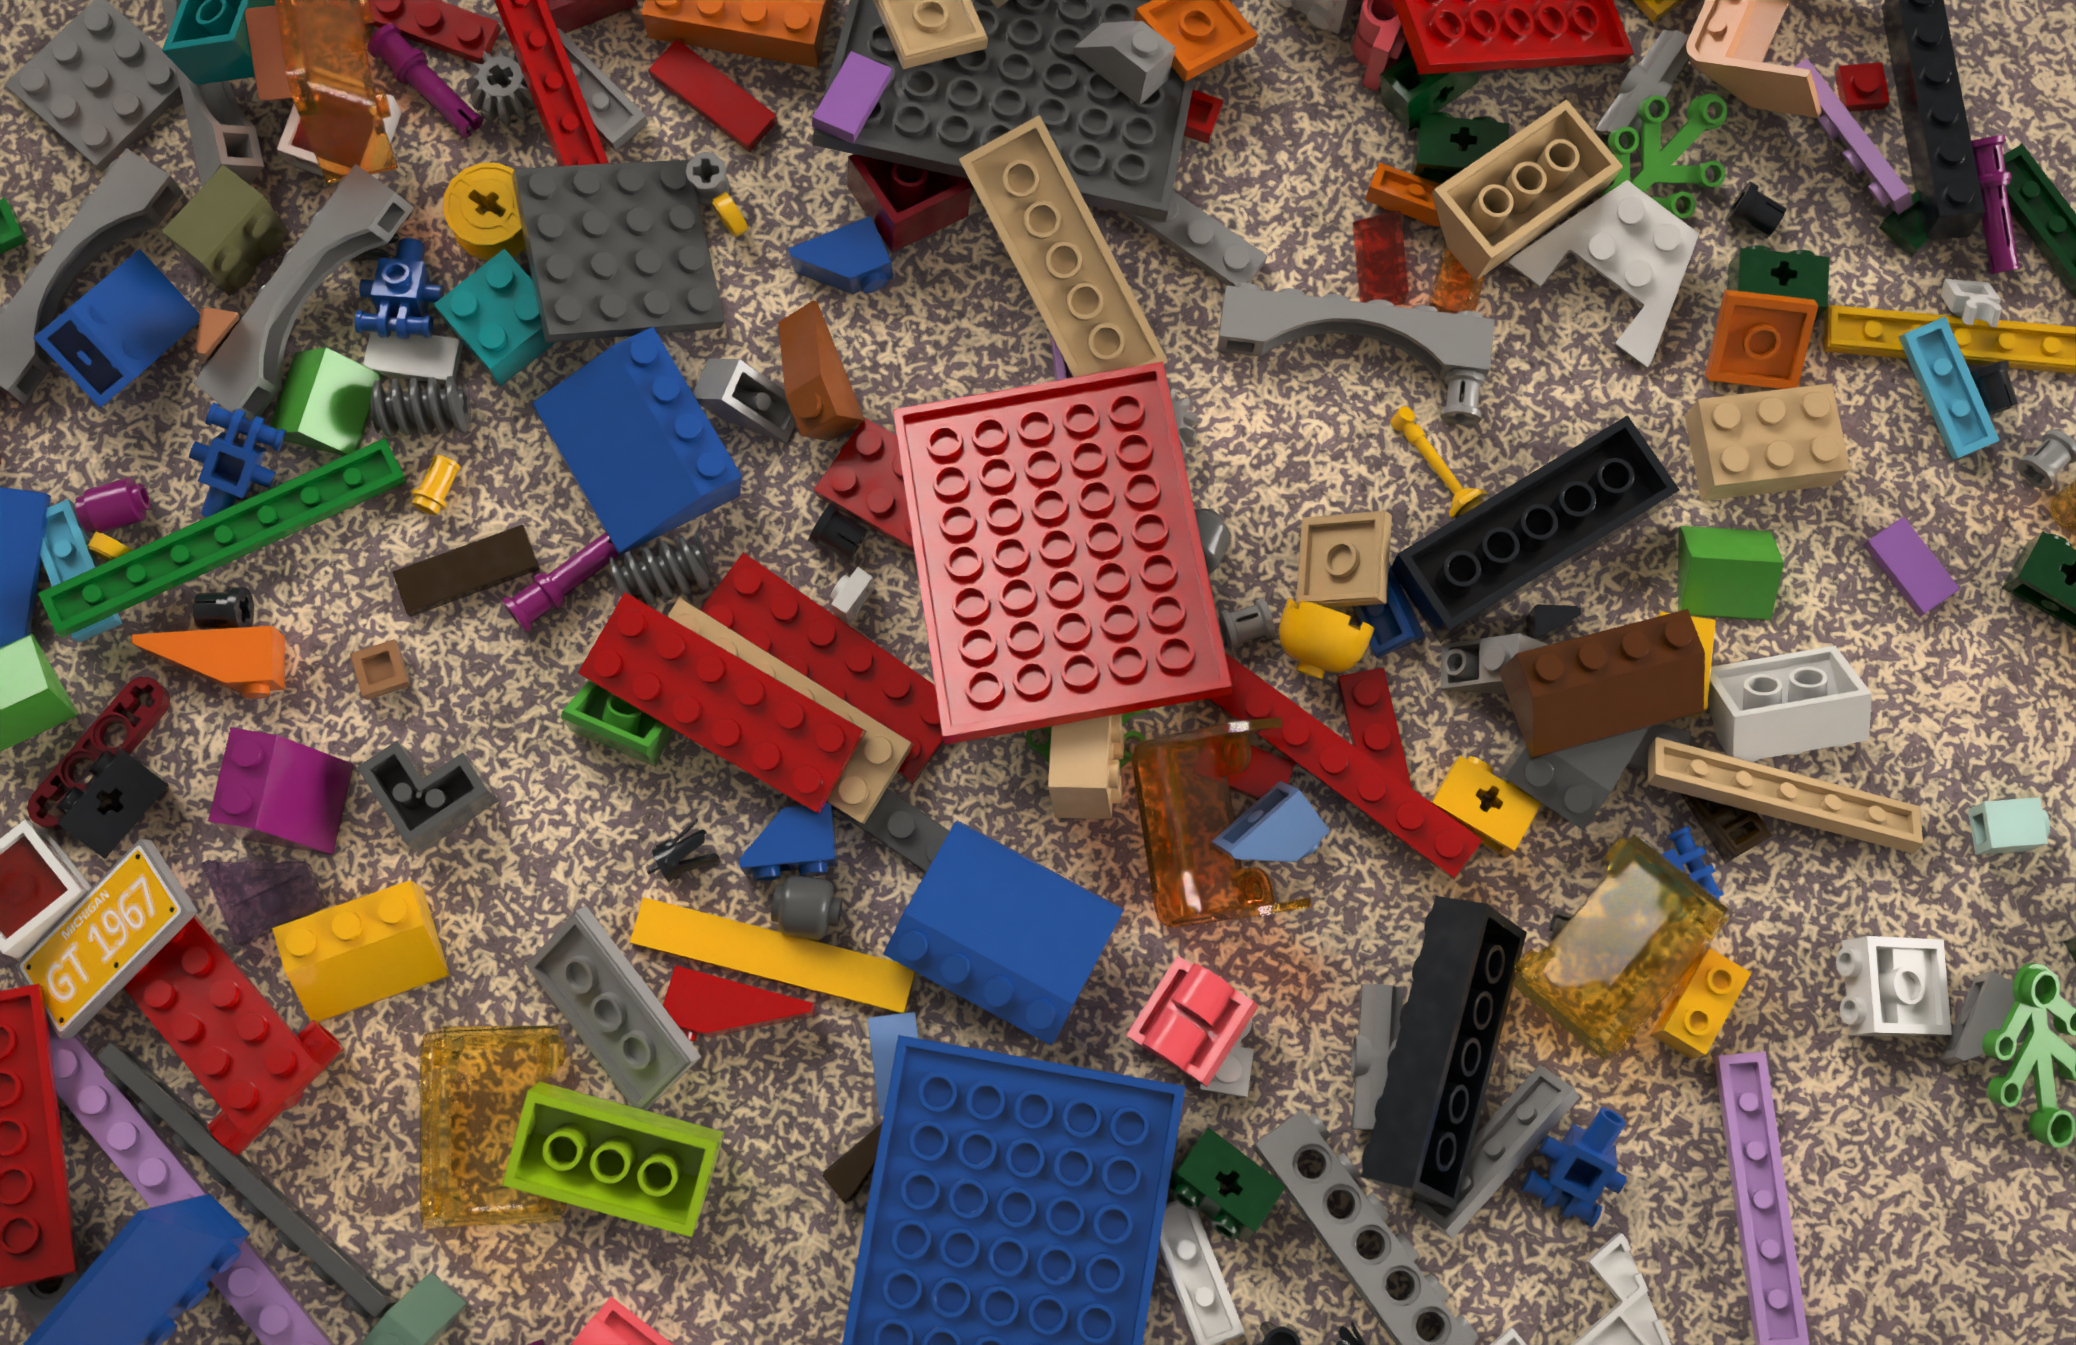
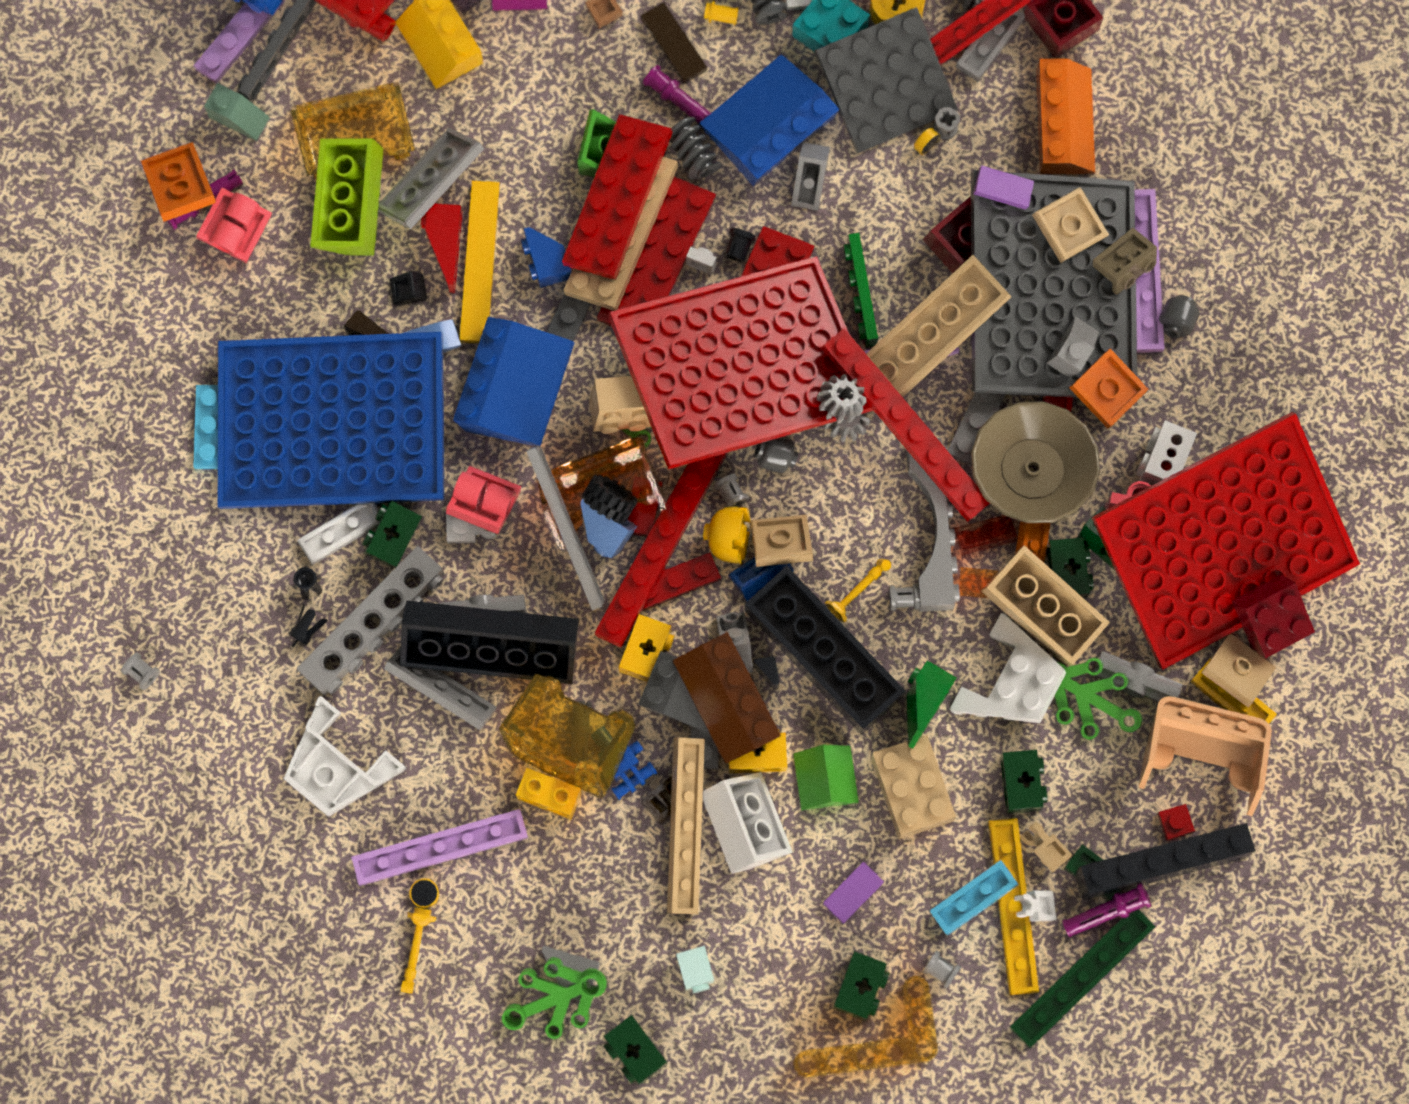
camera: 80 degrees right, 0 degrees up
dark grey brick [357,741,499,853] -> none
black piece [647,818,719,882] -> none
red tile [648,38,778,153] -> none
dark grey head [771,875,842,940] -> none
dark orange slope [778,301,865,441] -> none
blue slope [788,216,893,295] -> none
blue piece [1520,1107,1627,1228] -> none
orange plate [1705,290,1818,389] -> none
black bush [1725,181,1787,239] -> none
lavender plate [1794,58,1914,215] -> none
white plate [1836,936,1952,1037] -> none
black bush [1970,360,2019,415] -> none
none -> black slope [389,271,427,306]
none -> yellow piece [401,907,436,994]
none -> black tile [410,878,439,909]
none -> light grey tile [526,445,605,611]
none -> black tyre [582,474,638,523]
none -> light grey gear [817,374,867,424]
none -> red plate [821,328,990,522]
none -> green plate [843,233,878,348]
none -> green slope [906,660,957,749]
none -> dark tan dish [971,401,1100,524]
none -> tan plate [1020,822,1073,873]

